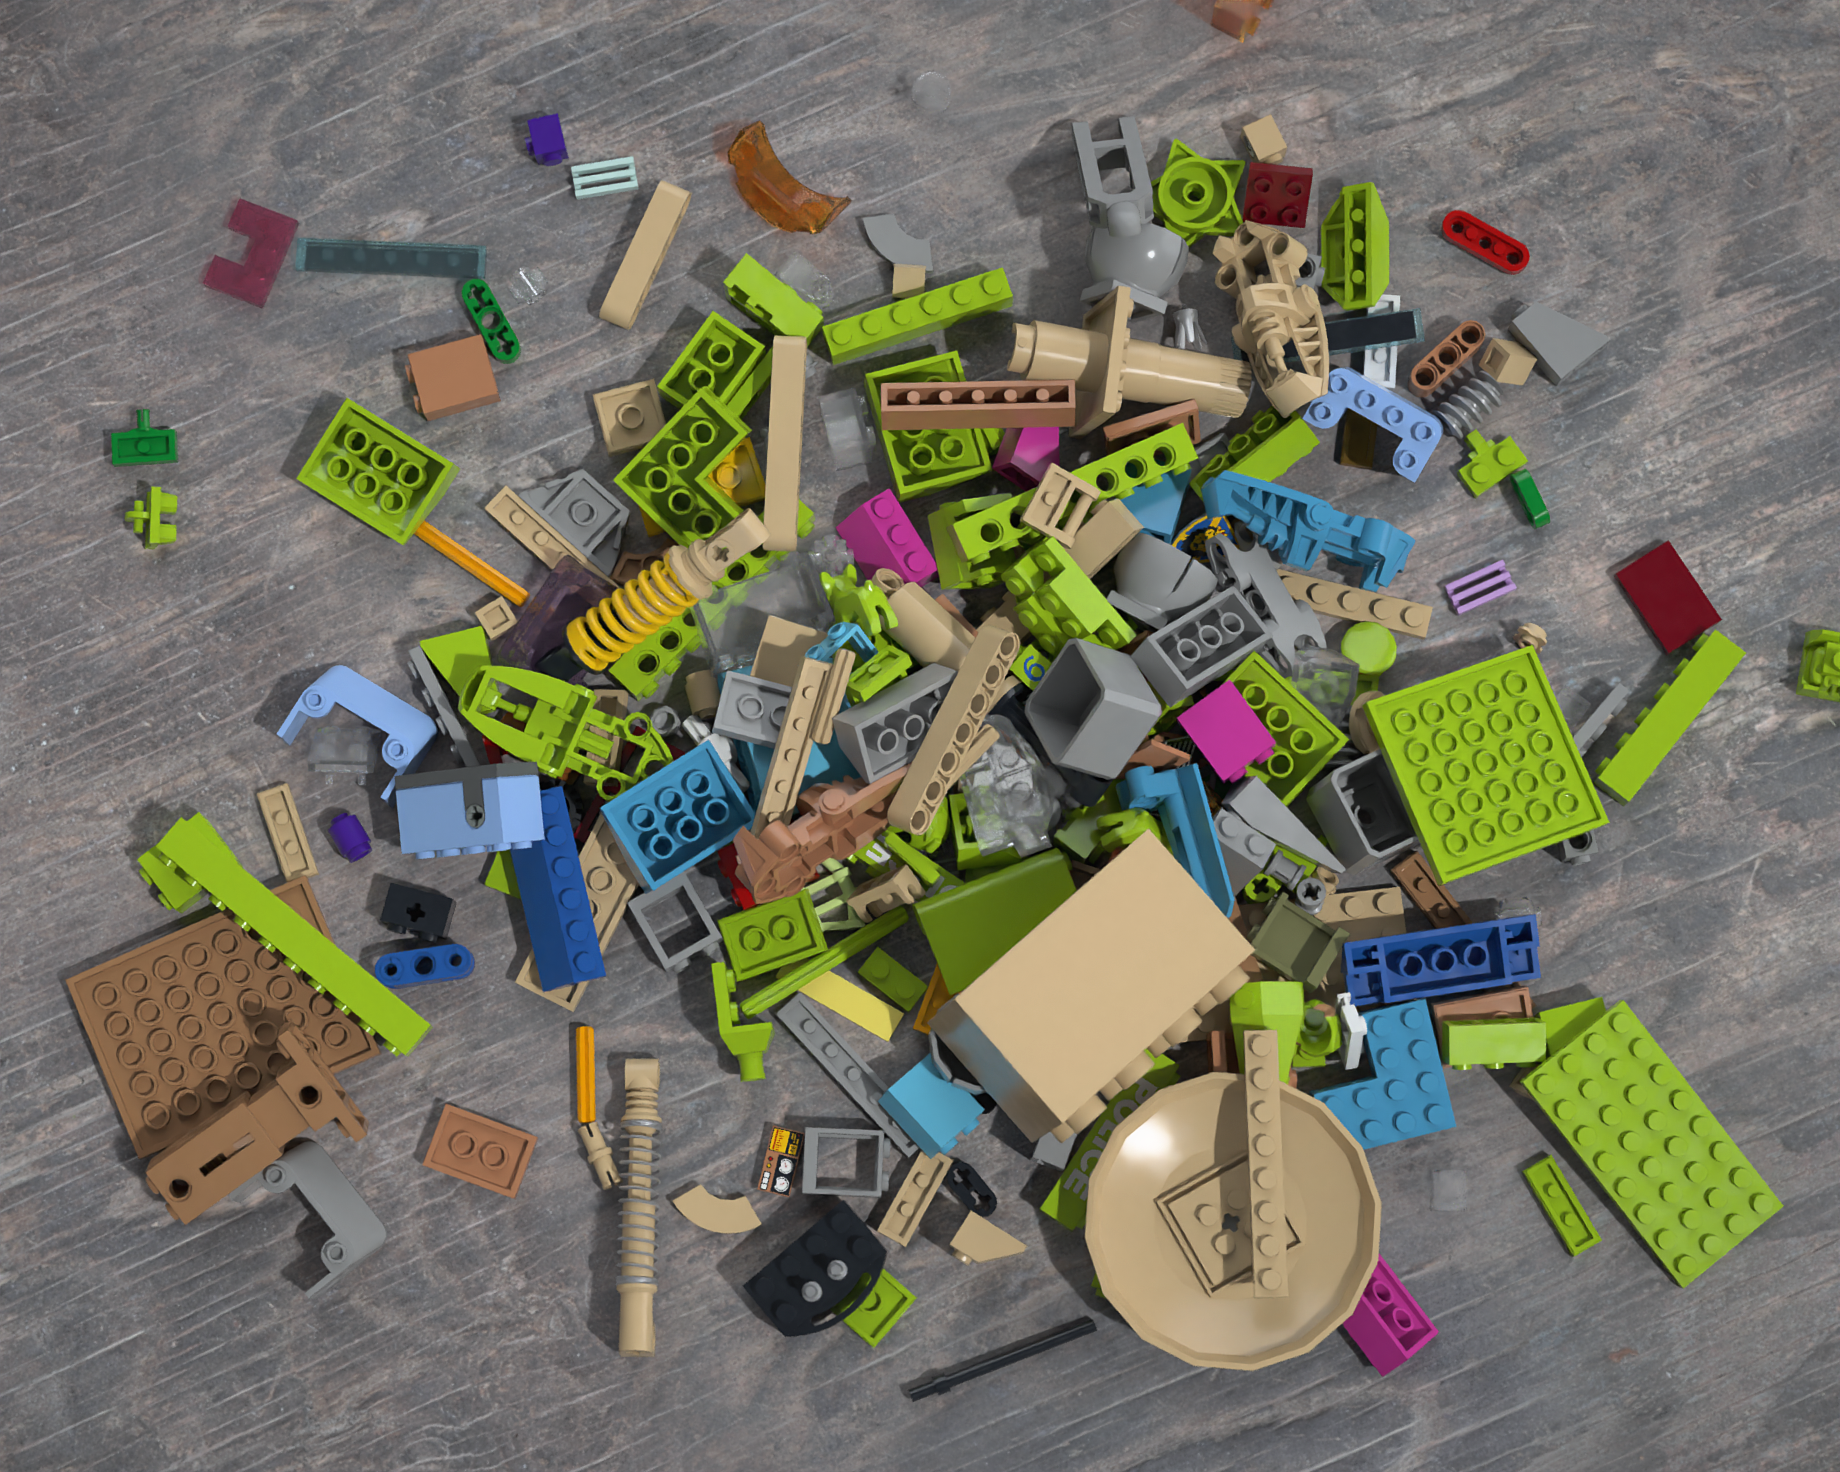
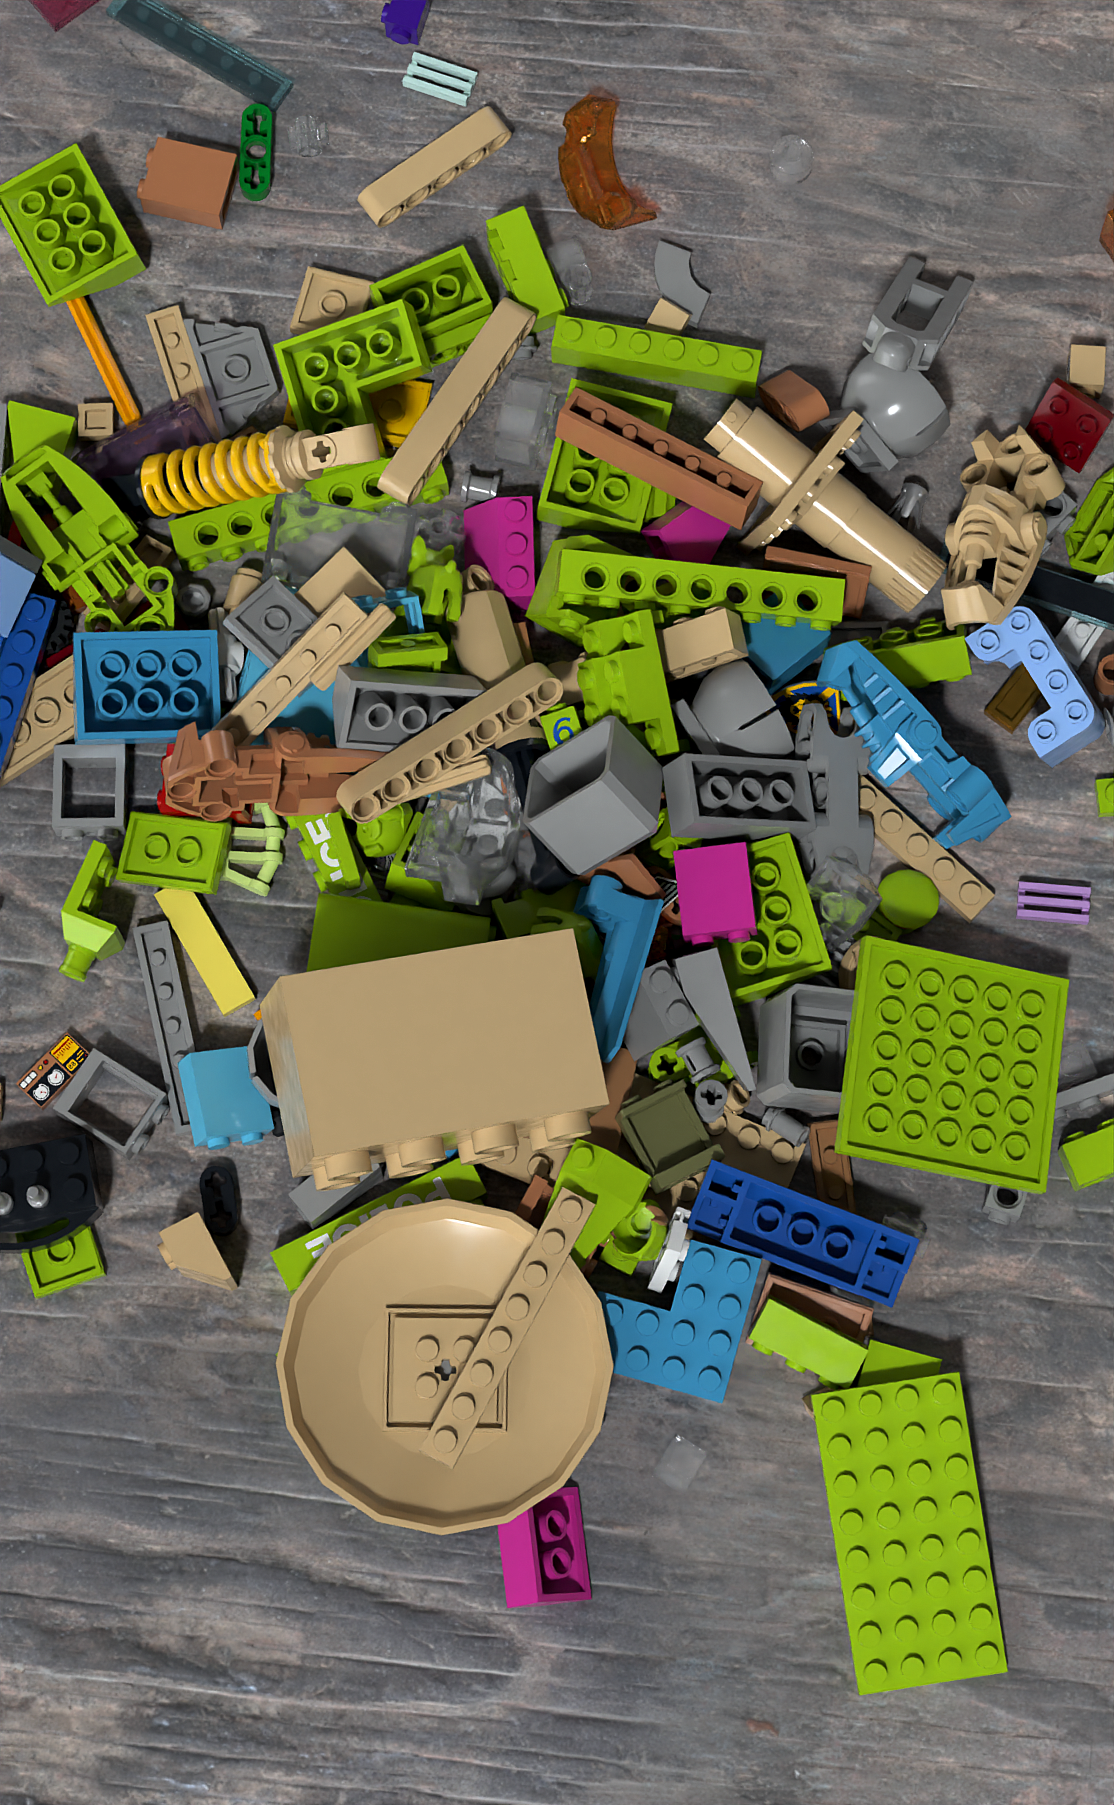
camera: 30 degrees right, 5 degrees down
lime axle [740,905,909,1019] -> none
tan hinge [846,864,926,923] -> none
lime plate [858,947,928,1013] -> none
tan plate [877,1150,953,1247] -> none
black bar [908,1319,1097,1402] -> none
tan plate [1020,463,1101,549] -> none
lime plate [1151,139,1246,248] -> none
tan plate [1513,623,1547,654] -> none
lime tile [1522,1155,1602,1257] -> none
none -> light grey bush [461,470,501,502]
none -> nougat beam [758,370,830,432]
none -> light grey pin [762,1106,810,1147]

